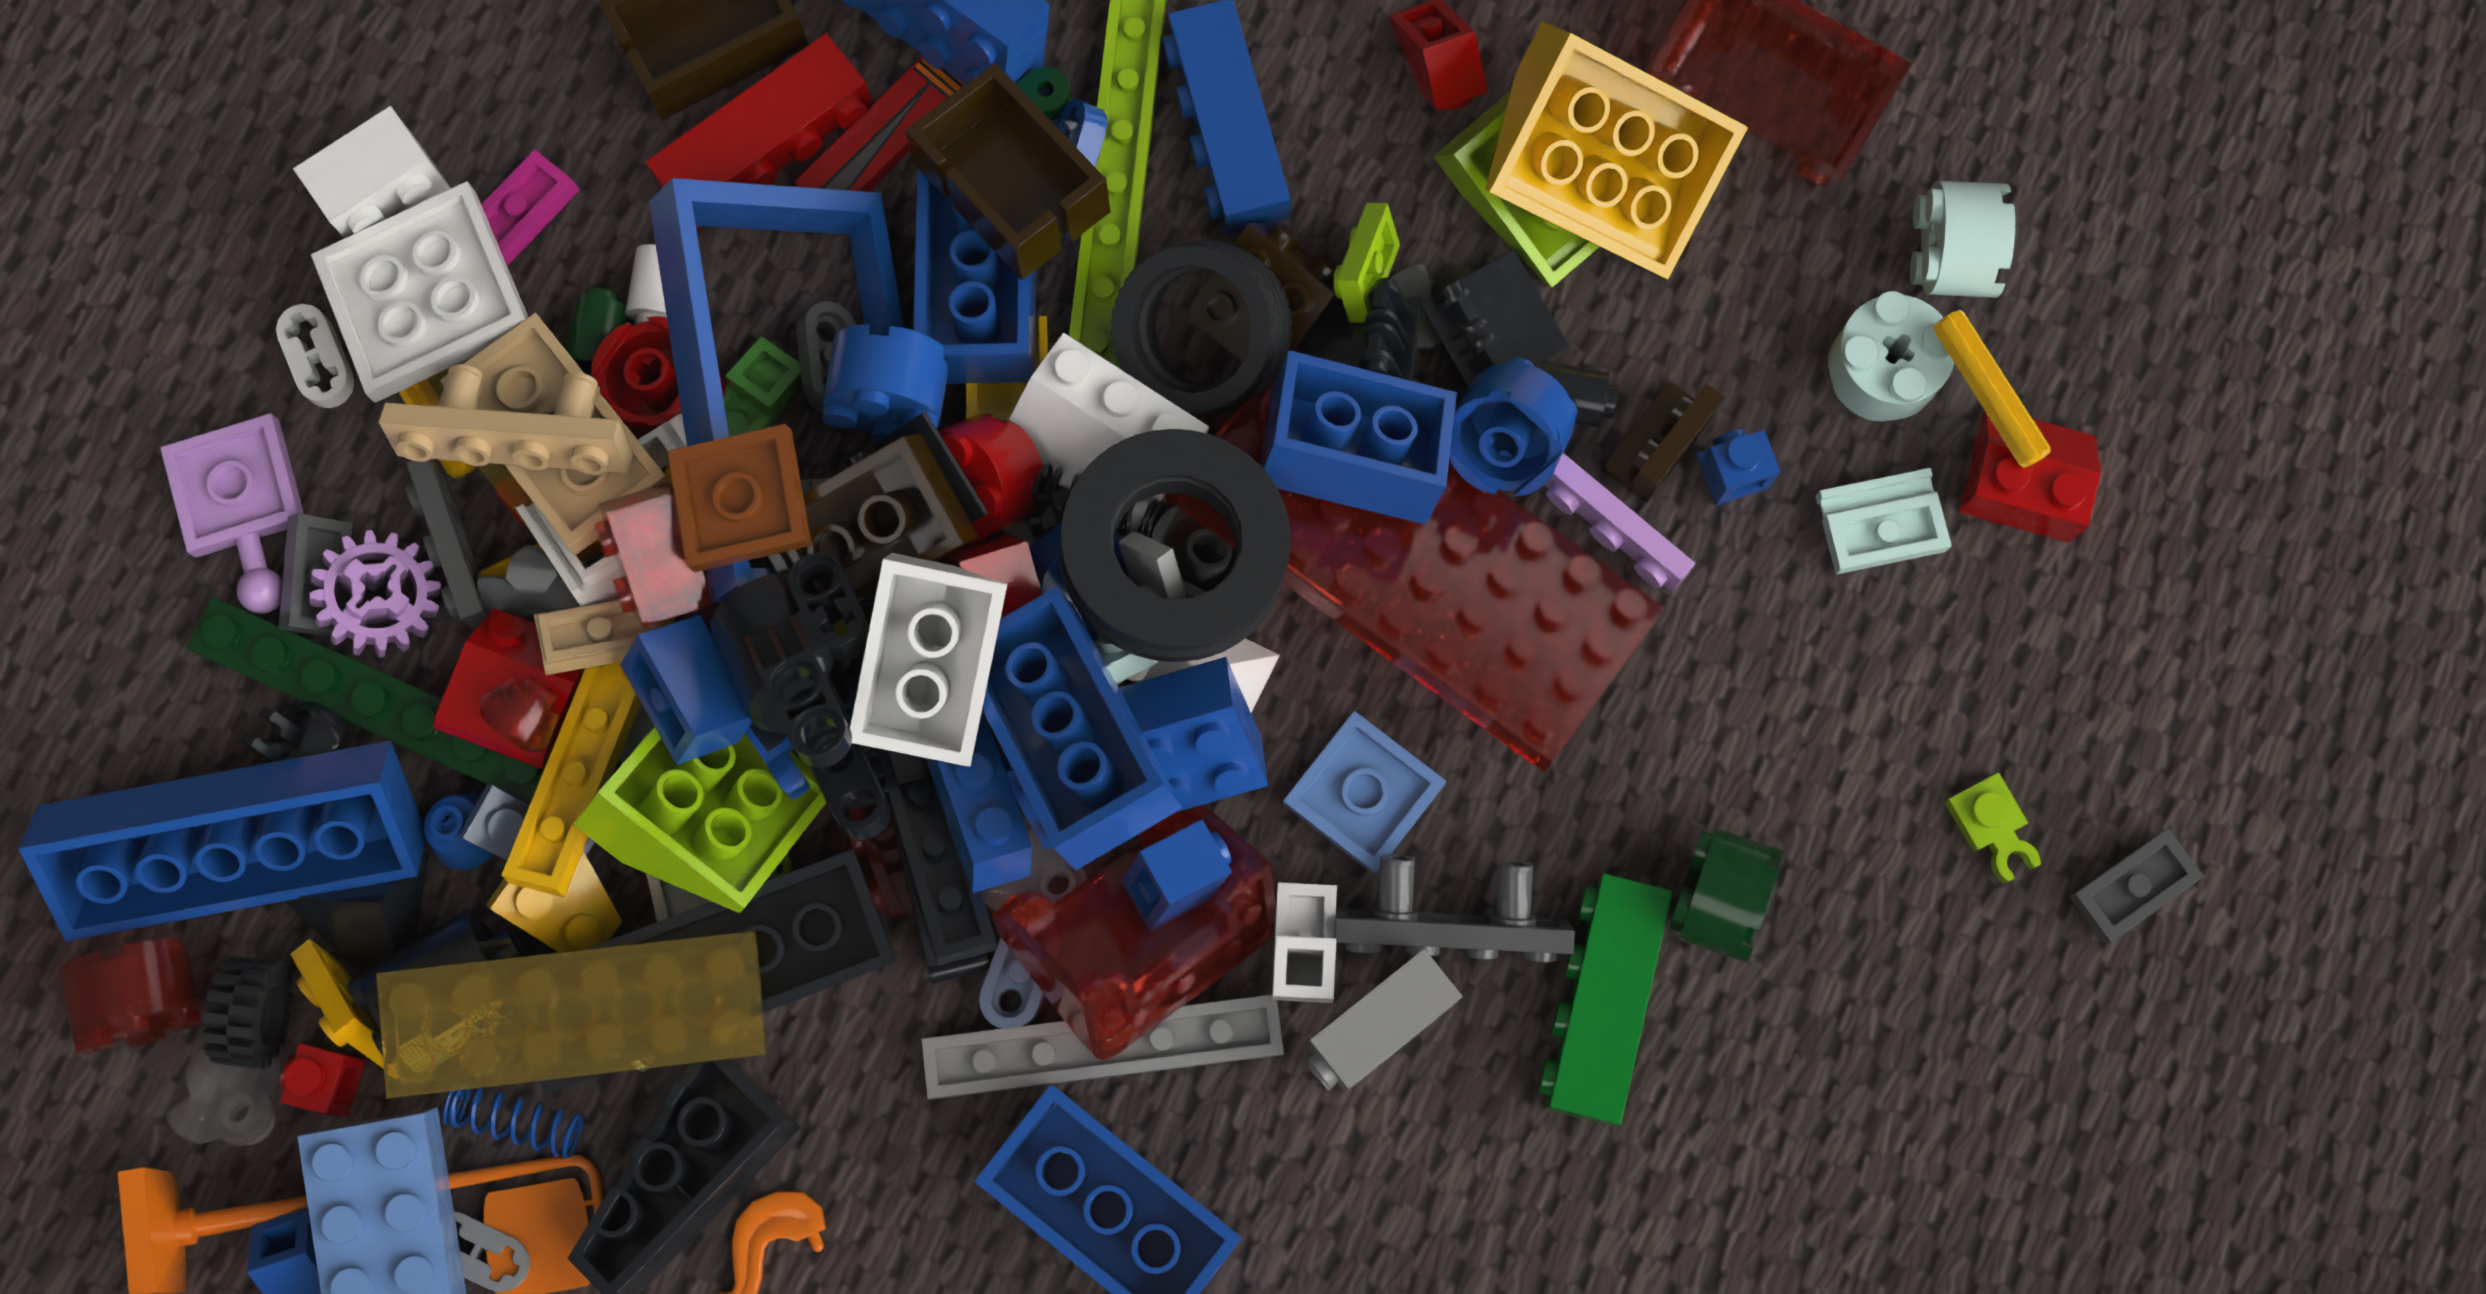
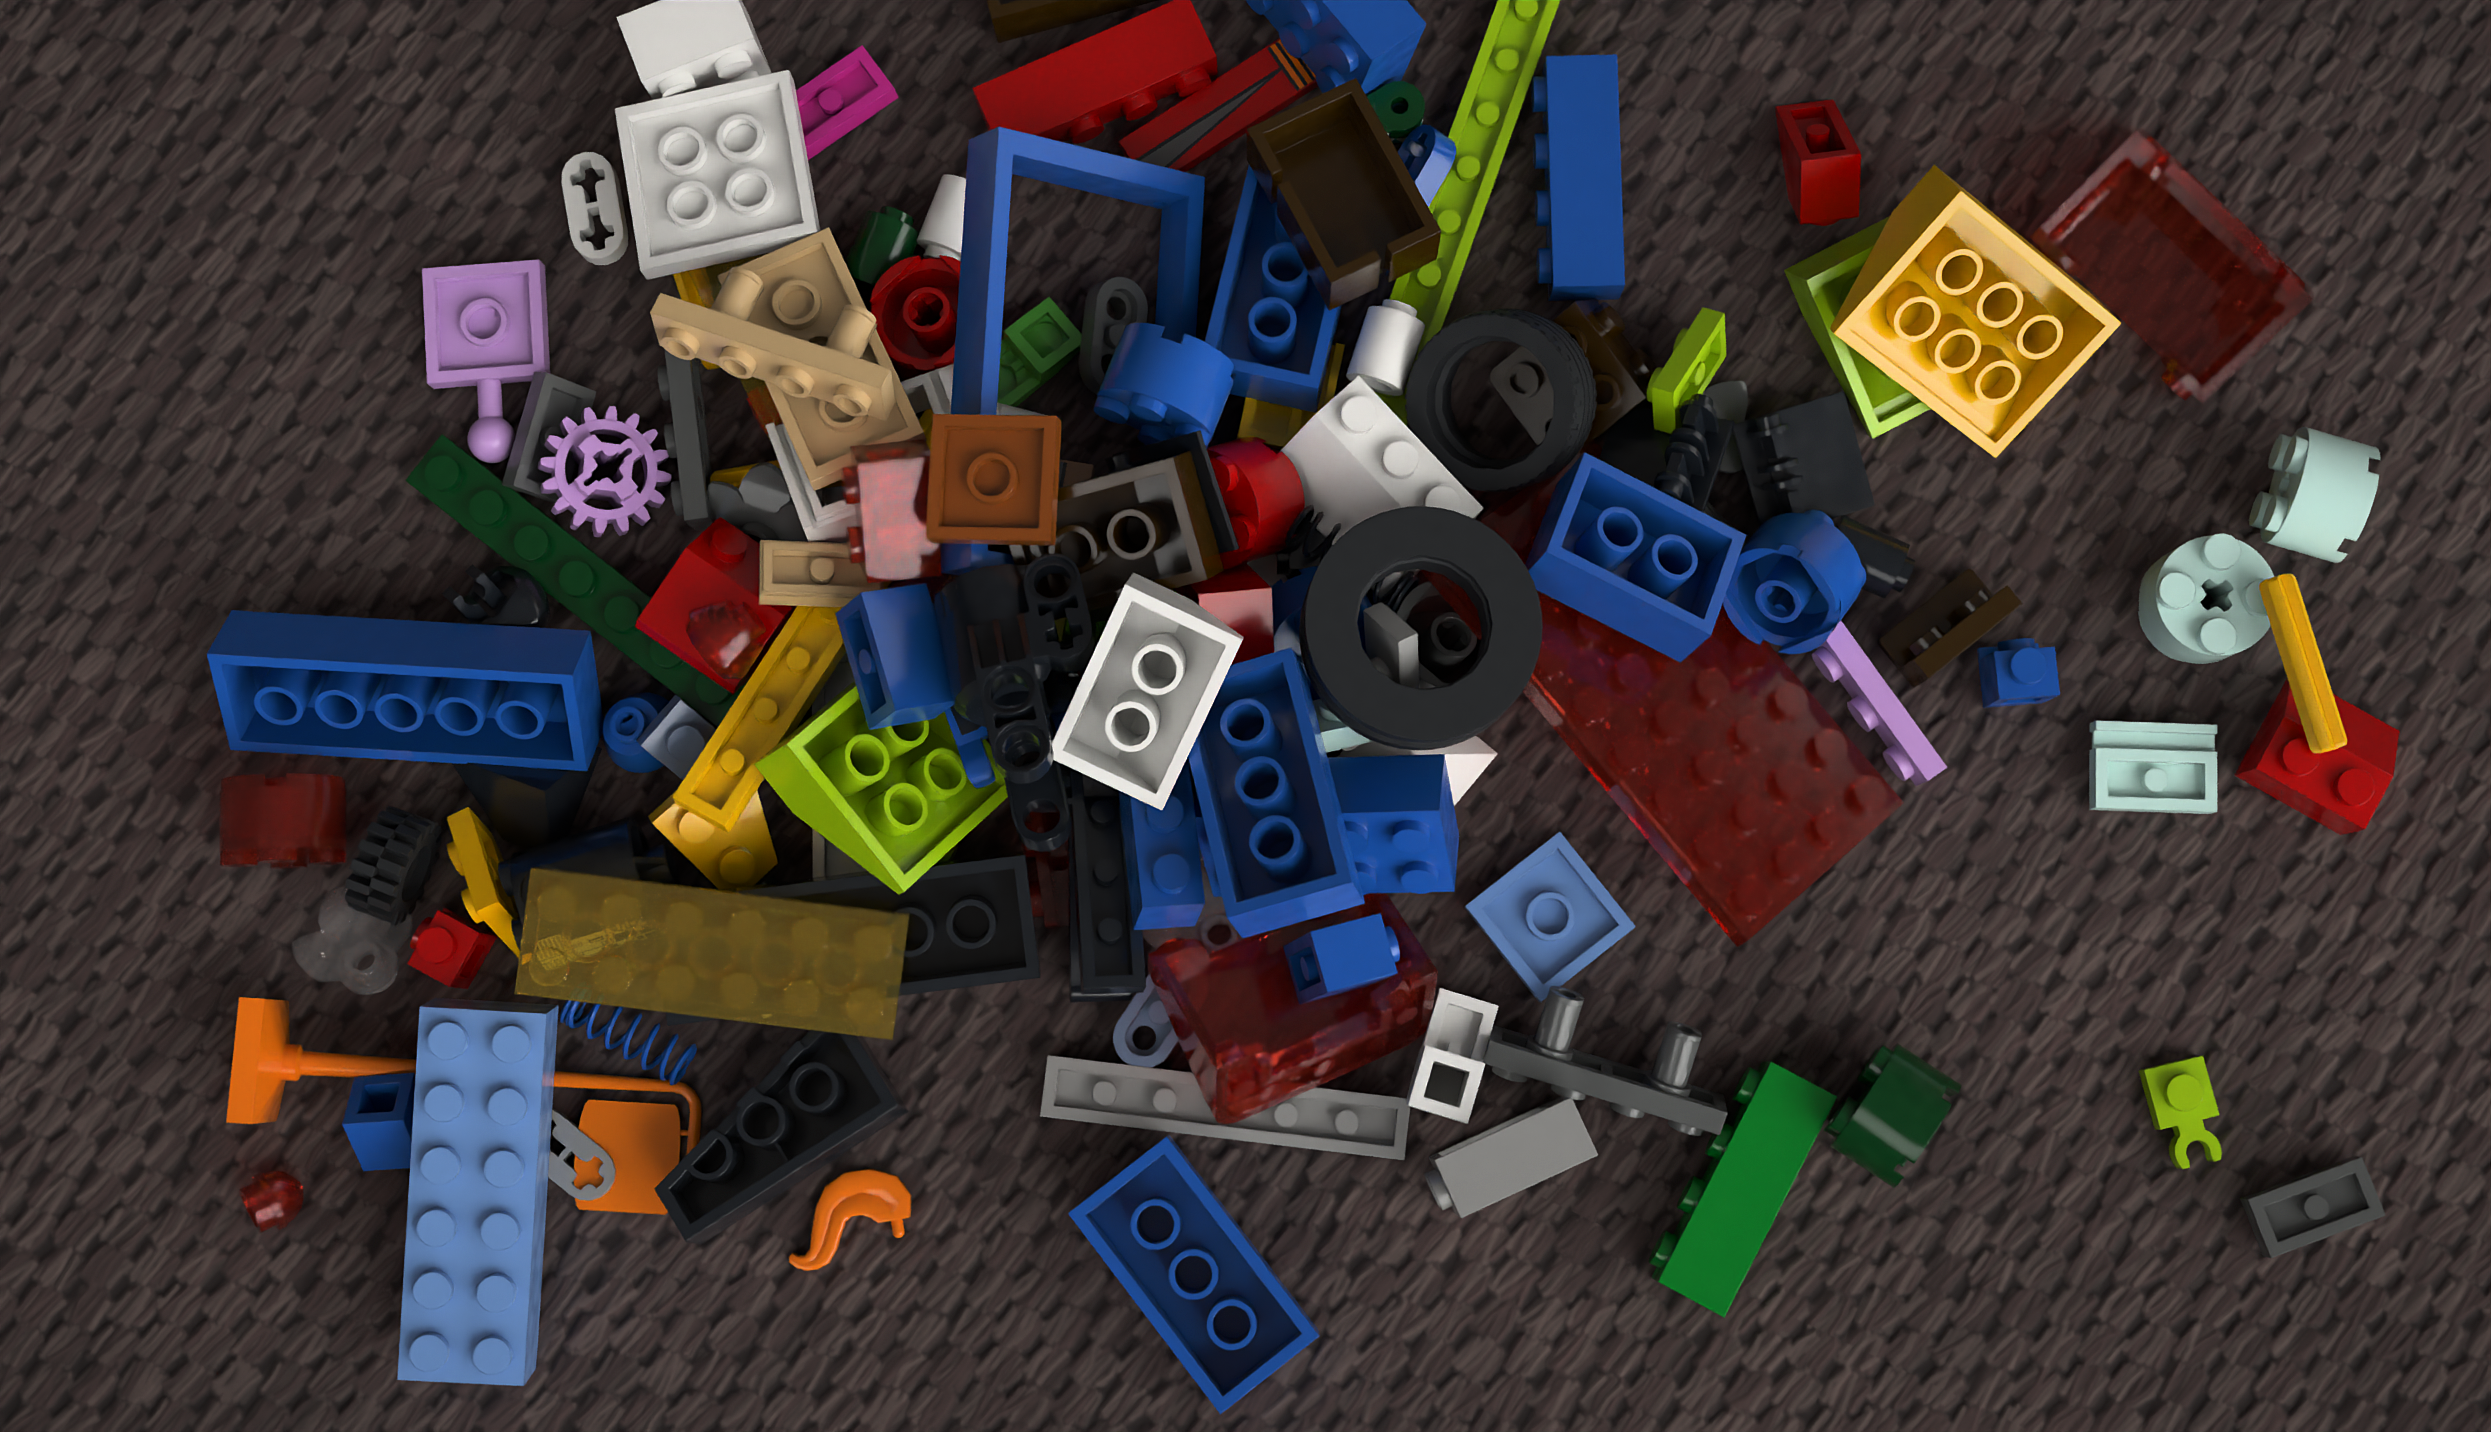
camera: 20 degrees right, 5 degrees up
none -> white brick [1346,299,1425,396]

